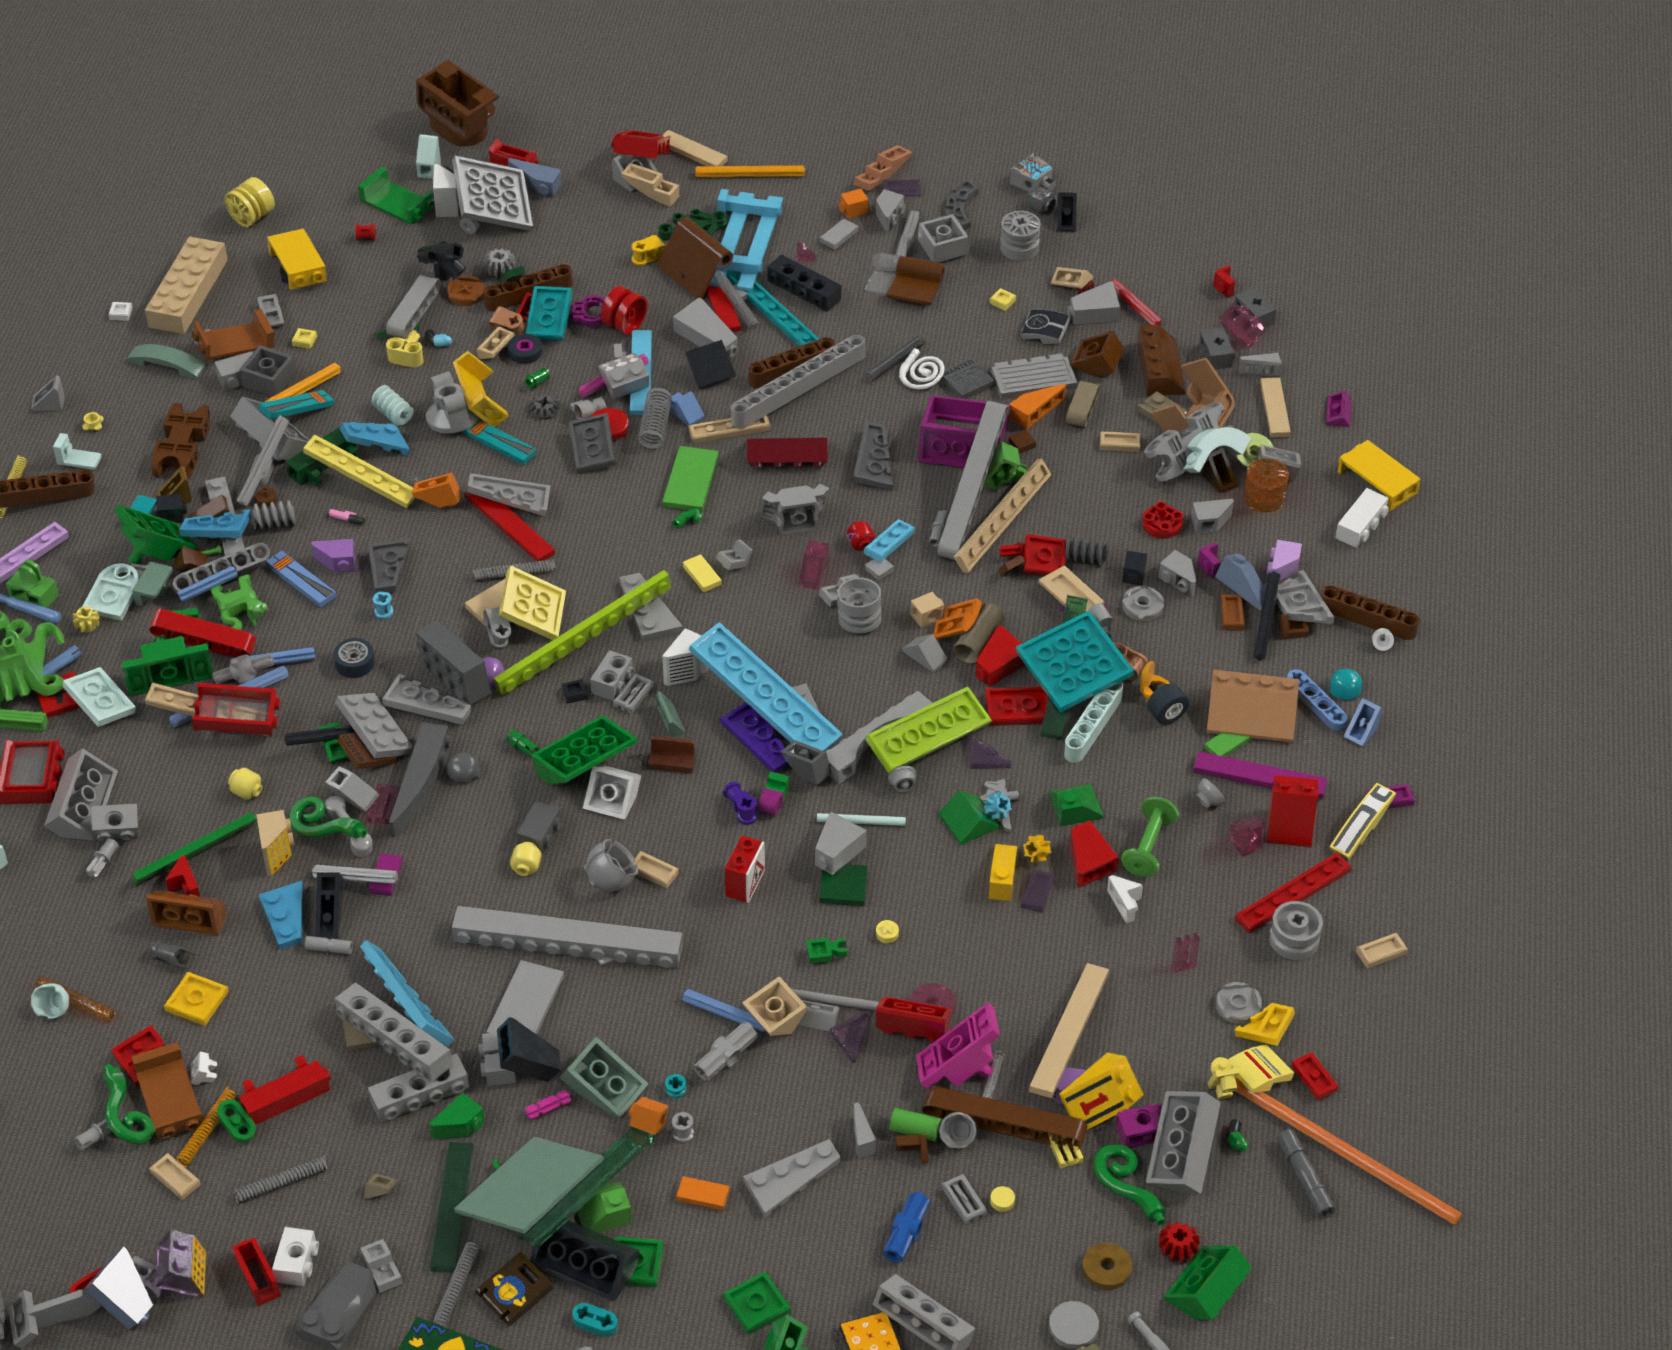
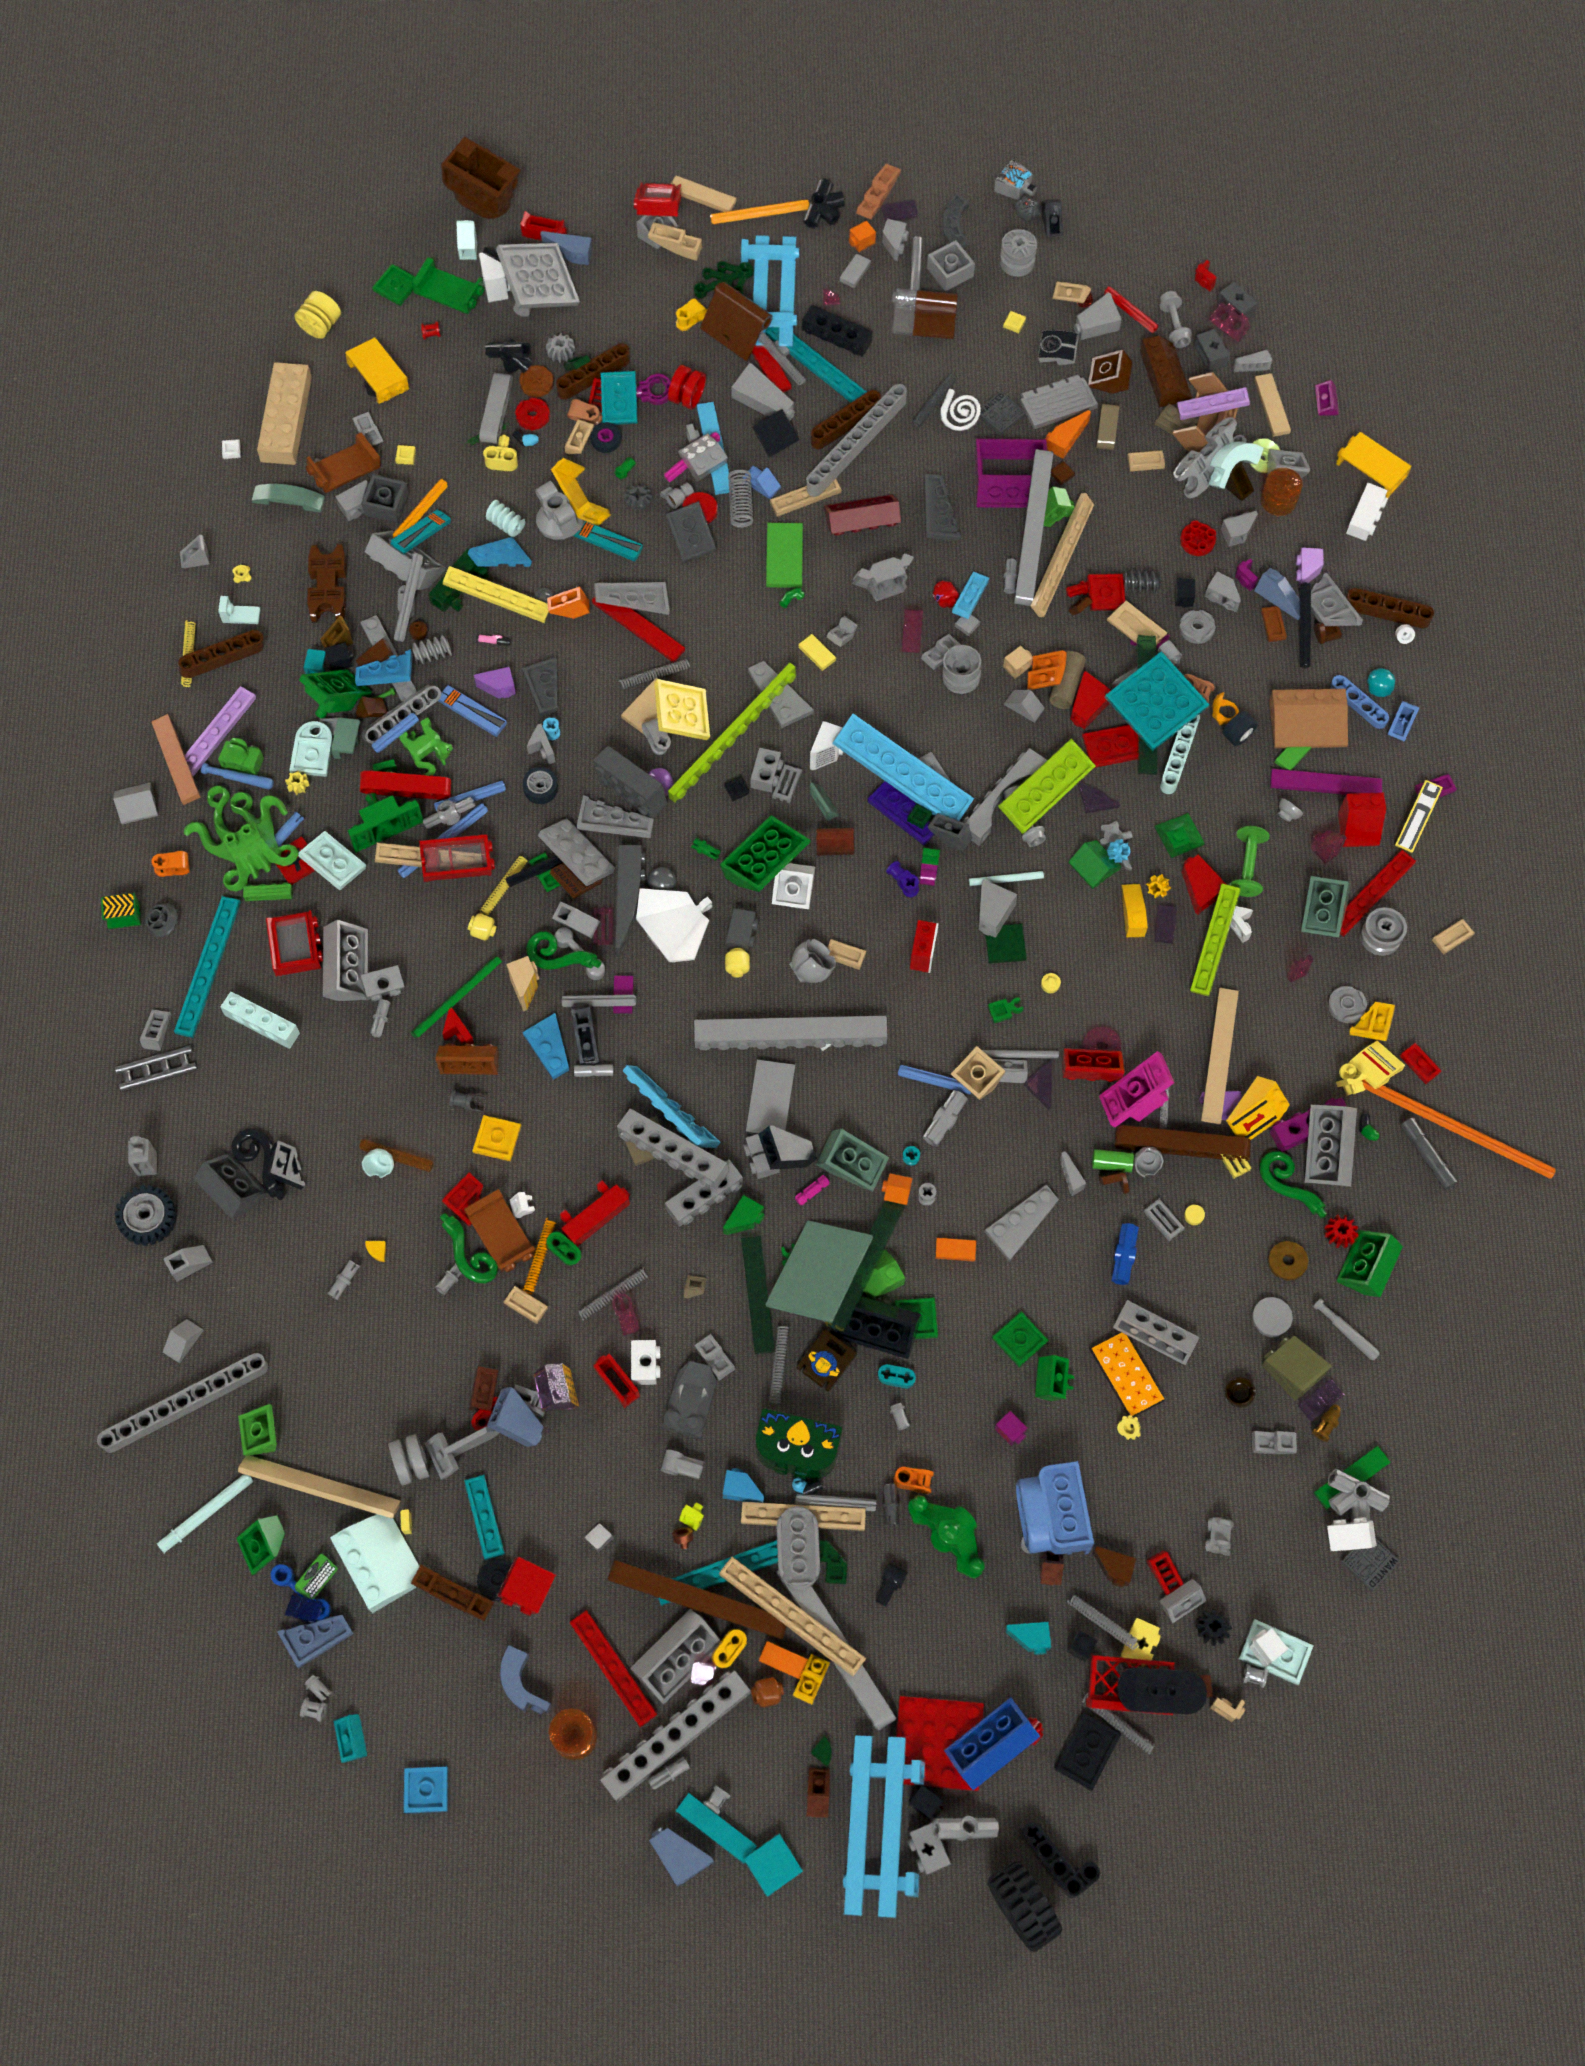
camera: 10 degrees left, 20 degrees up
none -> yellow tile [365,1241,386,1262]
none -> green tile [372,264,415,306]
none -> copper panel [469,1366,498,1411]
none -> light yellow piece [479,856,528,916]
none -> red tile [515,398,550,430]
none -> light grey slope [527,724,555,764]
none -> clear pink piece [612,1294,639,1336]
none -> white panel [636,888,712,962]
none -> black piece [804,178,845,229]
none -> dark green tile [907,804,933,829]
none -> light grey piece [1160,291,1192,348]
none -> lavender tile [1177,387,1250,420]
none -> lime plate [1190,884,1241,997]
none -> sand green slope [1301,876,1351,938]

